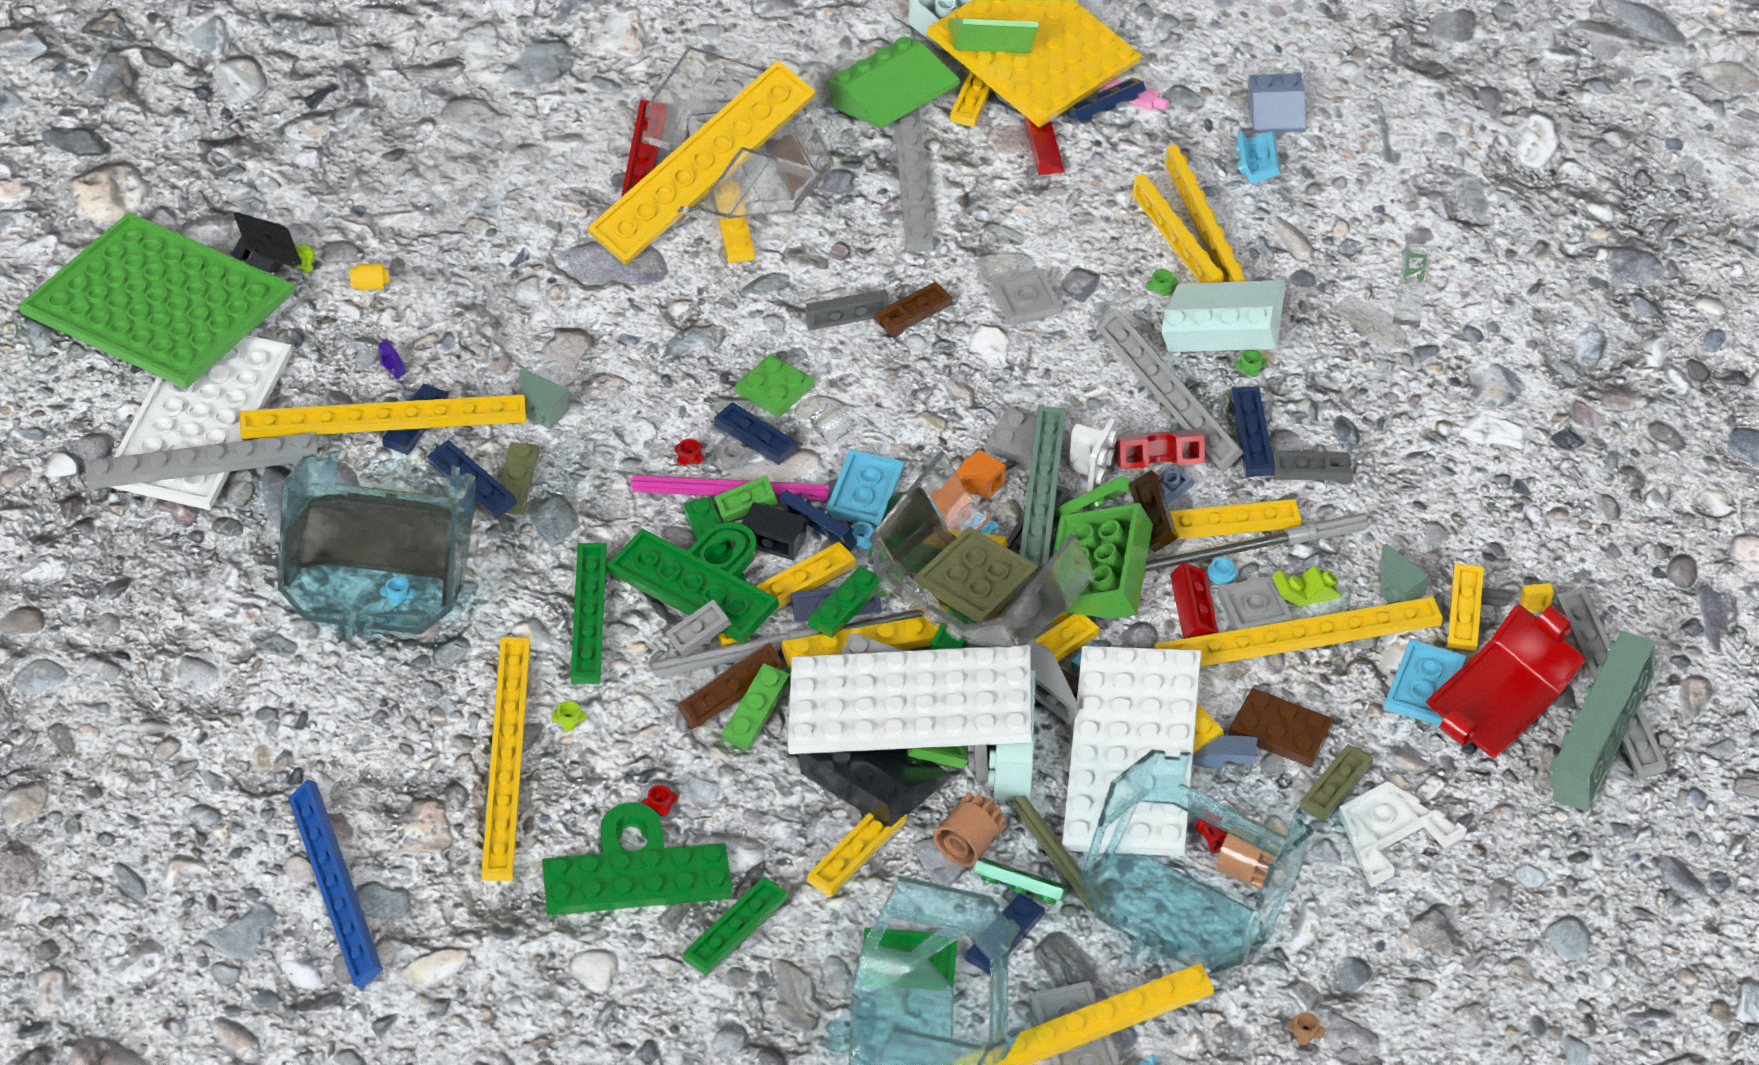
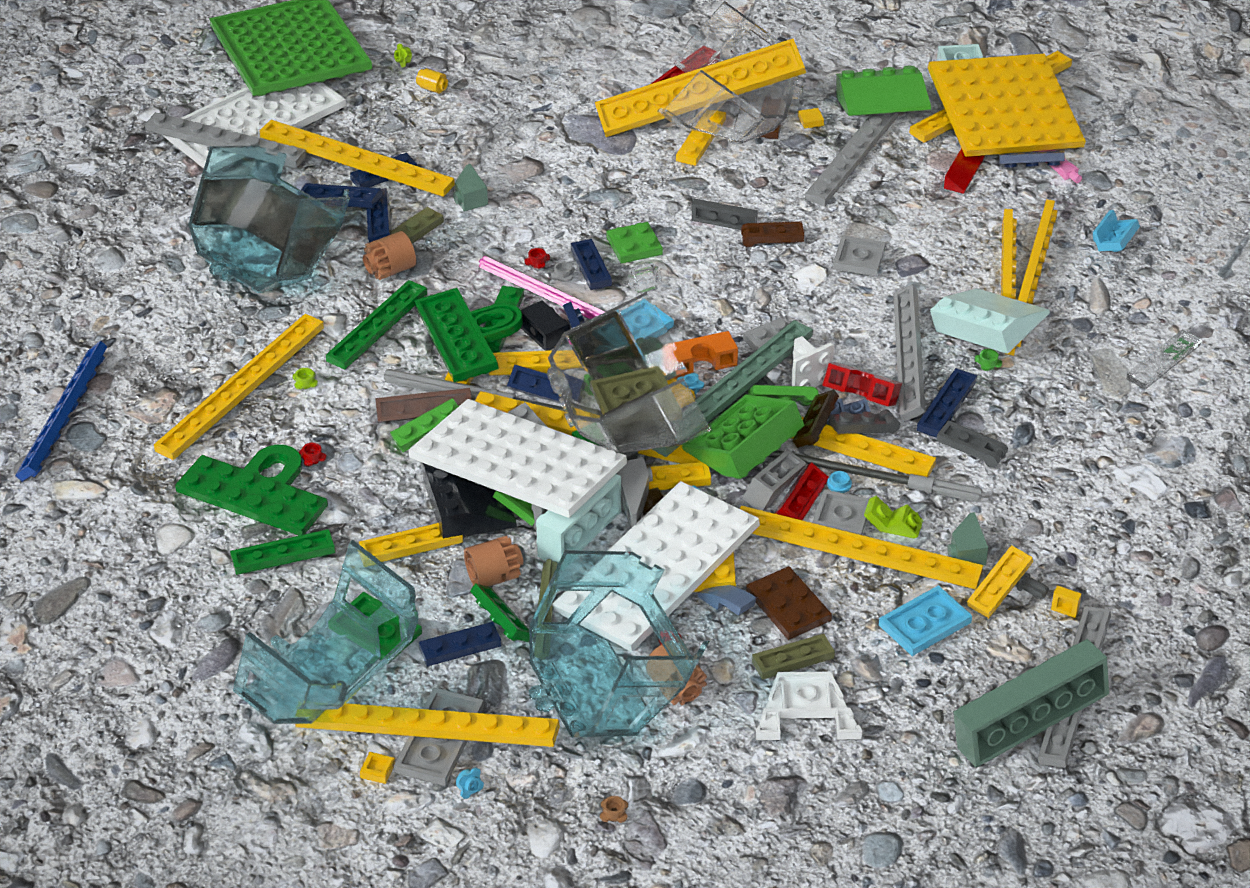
camera: 35 degrees right, 5 degrees down
black piece [231,212,302,272] -> none
dark purple tile [379,340,405,378] -> none
medium azure plate [380,577,415,606] -> none
light grey plate [665,599,732,658] -> none
bright green plate [714,475,778,523] -> none
green plate [808,566,884,638] -> none
bright green slope [948,18,1038,53] -> none
bright green plate [1146,269,1178,296] -> none
slope [1246,73,1306,134] -> none
red panel [1426,604,1586,759] -> none
none -> dark blue plate [296,183,383,209]
none -> nougat gear [363,231,416,280]
none -> light grey slope [742,449,807,511]
none -> yellow tile [798,108,824,129]
none -> dark grey plate [829,409,900,434]

